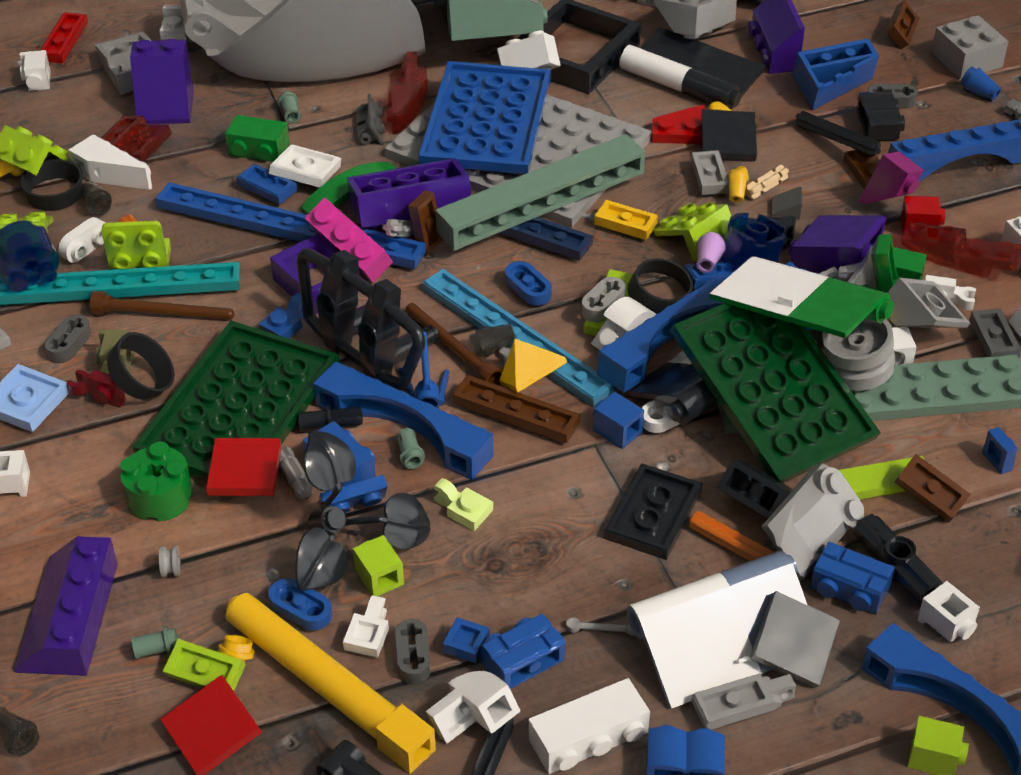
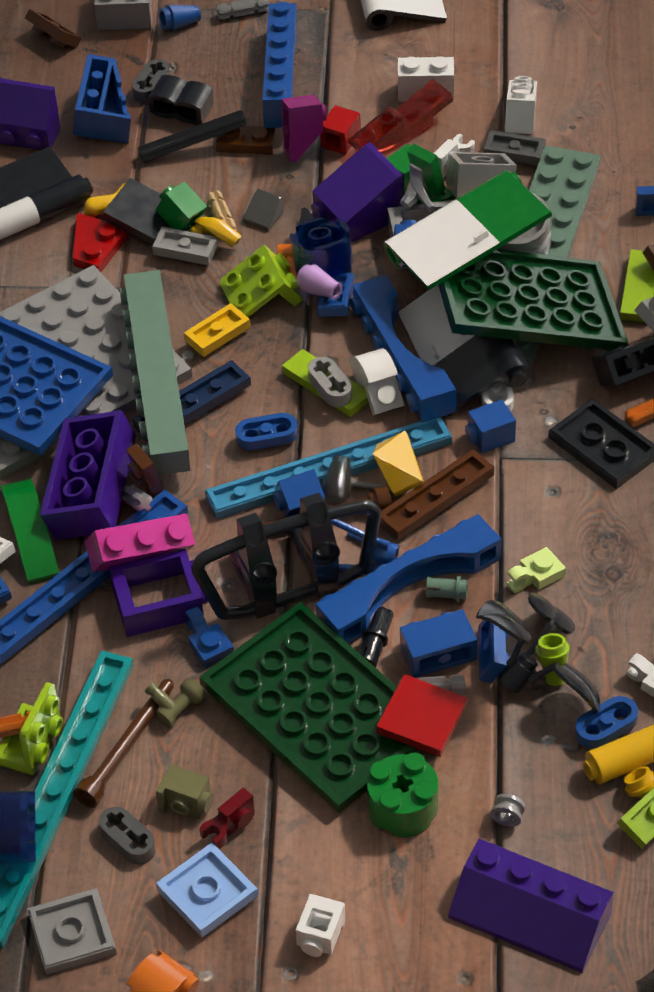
camera: 65 degrees left, 5 degrees up
black tyre [107,332,175,400] -> none
sand green pin [132,626,178,659] -> none
lime brick [353,535,404,596] -> none
black tyre [627,258,693,314] -> none
none -> olive piece [145,677,206,727]
none -> green brick [155,181,208,231]
none -> blue brick [272,469,326,517]
none -> lime cone [536,633,570,686]

